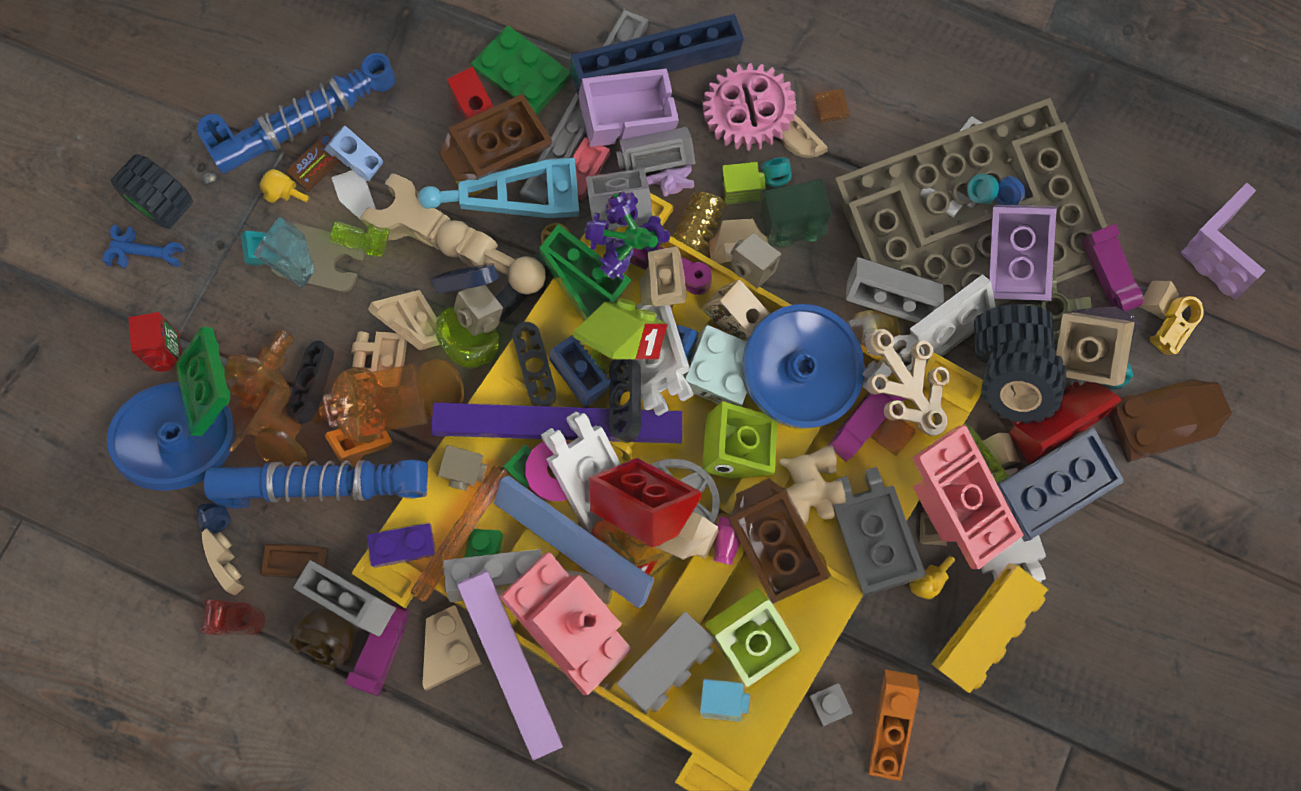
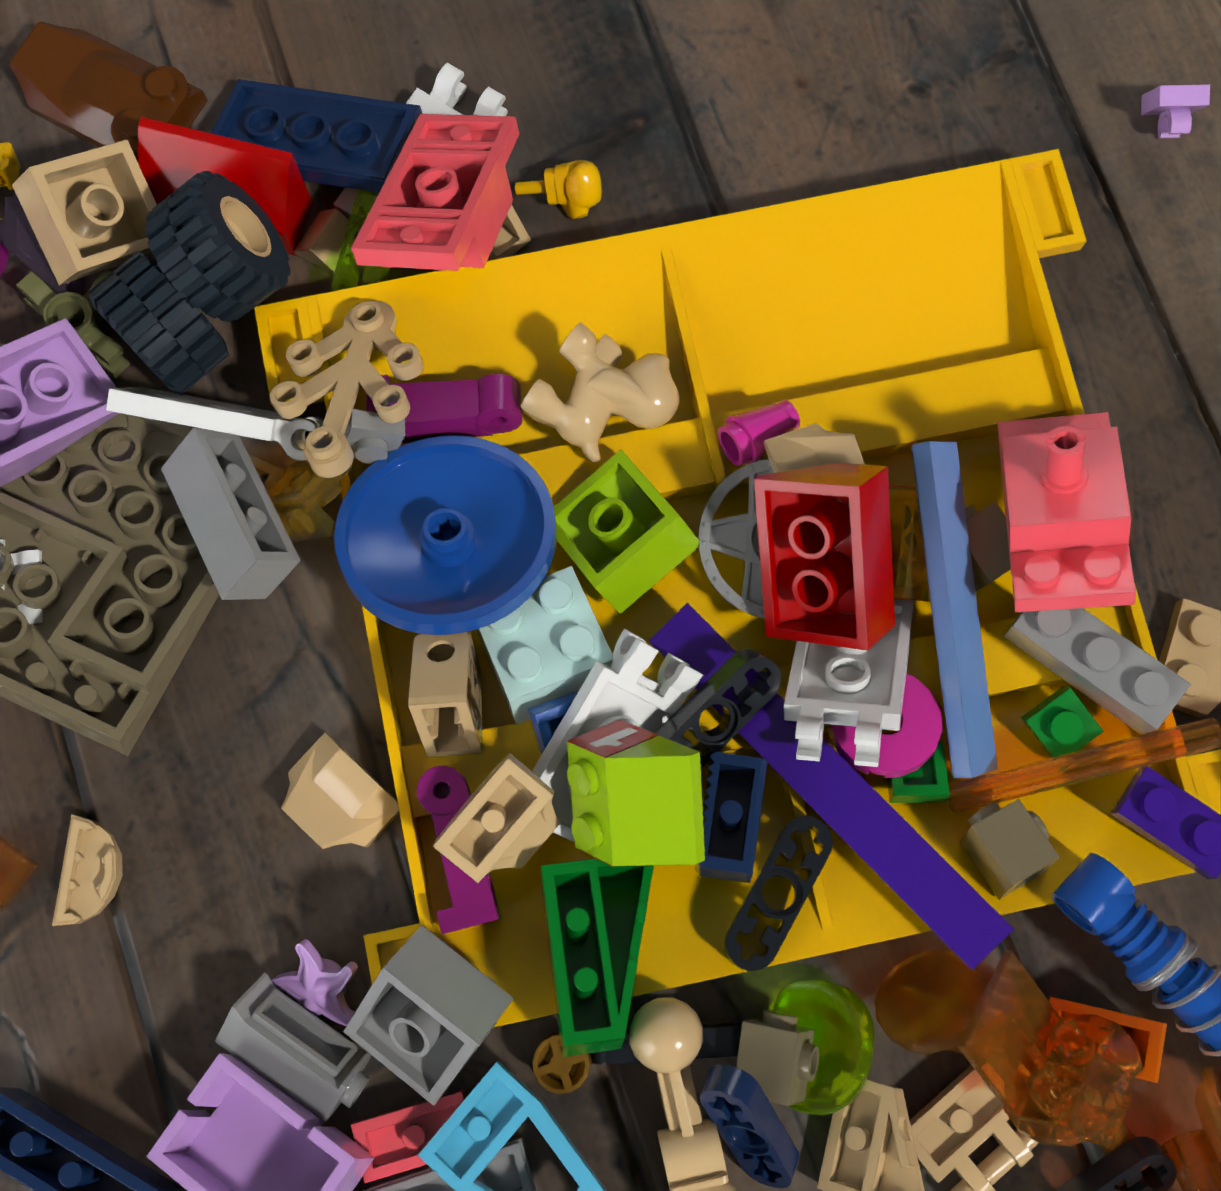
camera: 140 degrees left, 5 degrees up
lavender tile [457,569,563,760] -> none
dark purple plant [584,191,670,280] -> none
light grey brick [617,612,714,714] -> none
clear yellow piece [672,192,727,254] -> none
medium azure brick [700,679,750,722] -> none
bright pink gear [703,63,796,151] -> none
lime slope [704,588,801,687] -> none
lime brick [722,162,765,204] -> none
reddish brown slope [728,478,831,604] -> none
dark tan brick [729,233,781,288] -> none
teal tile [761,157,792,187] -> none
clear green brick [761,179,831,248] -> none
light grey plate [809,683,853,727] -> none
dark grey tile [833,467,926,596] -> none
orange slope [868,669,920,781] -> none
clear orange plate [871,414,916,456] -> none
yellow brick [931,563,1048,693] -> none

